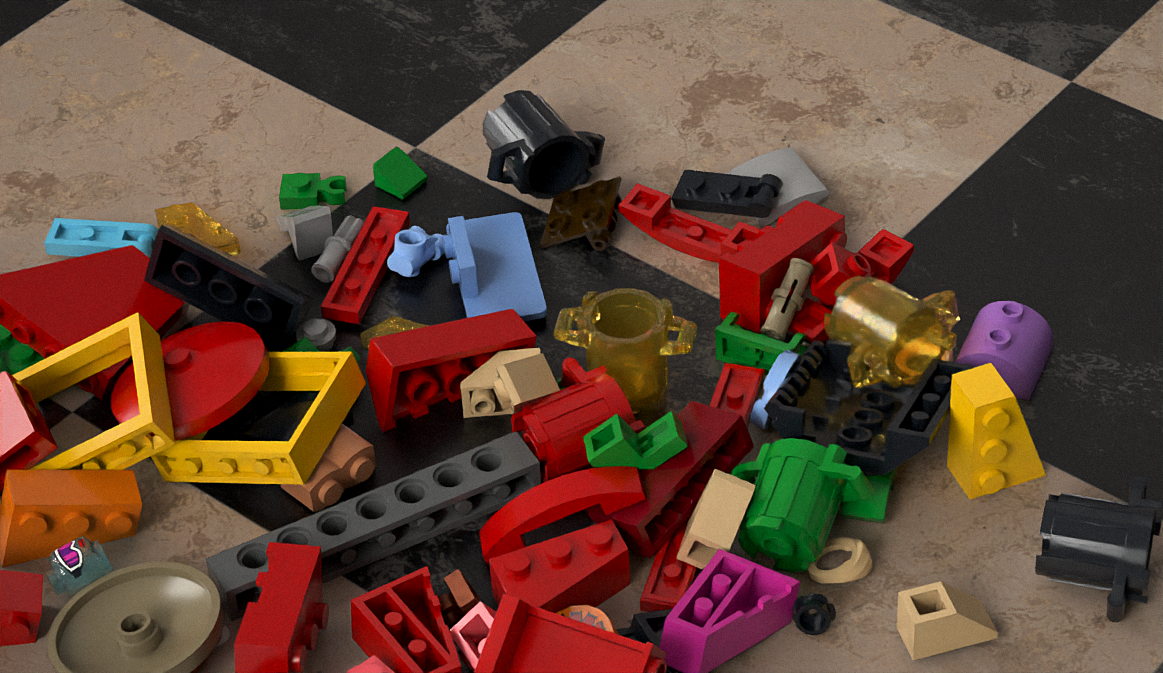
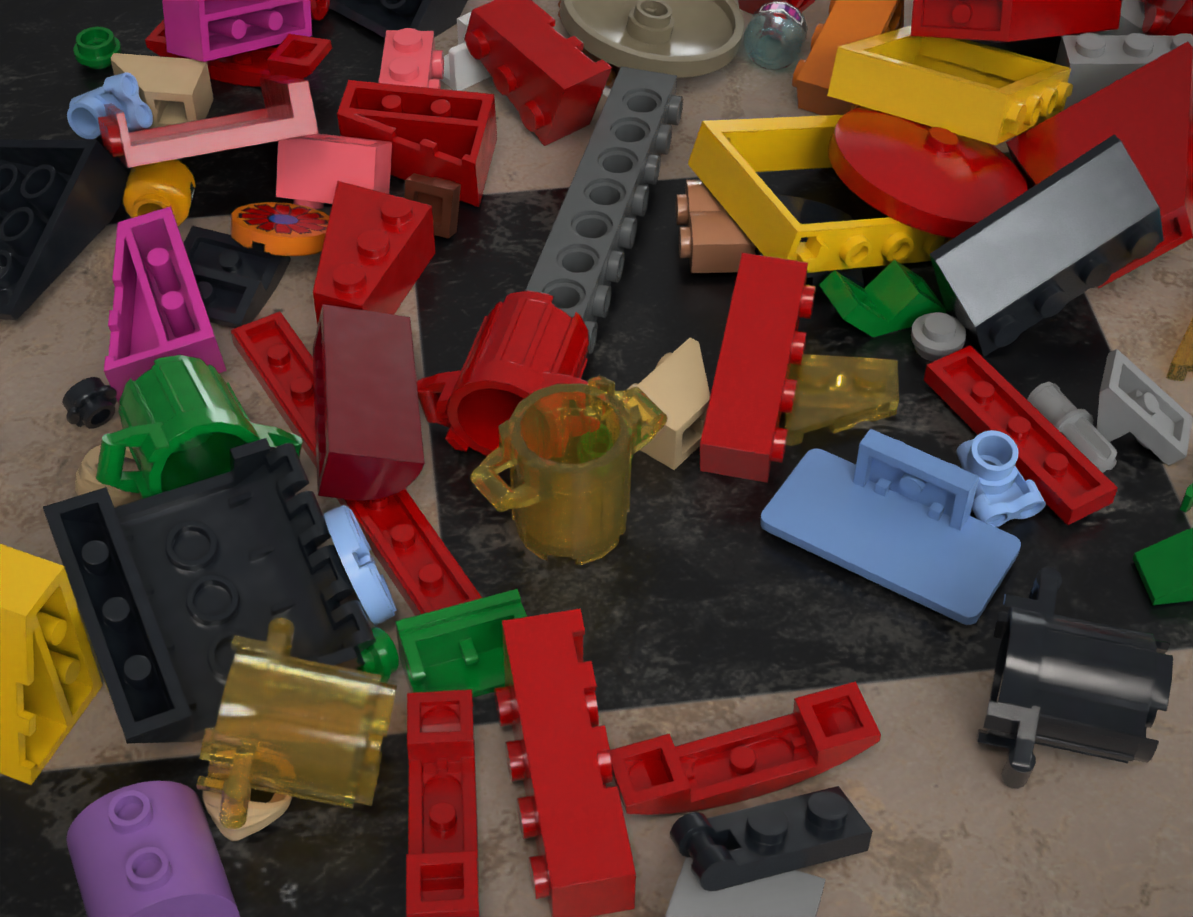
camera: 130 degrees right, 5 degrees up
red slope [479,466,646,564] -> none
tan slope [493,353,560,414] -> none
dark brown hinge [540,176,622,251] -> none
green slope [583,411,688,470] -> none
tan slope [676,469,756,569] -> none
dark tan pin [761,258,815,341] -> none
red brick [809,242,874,313] -> none

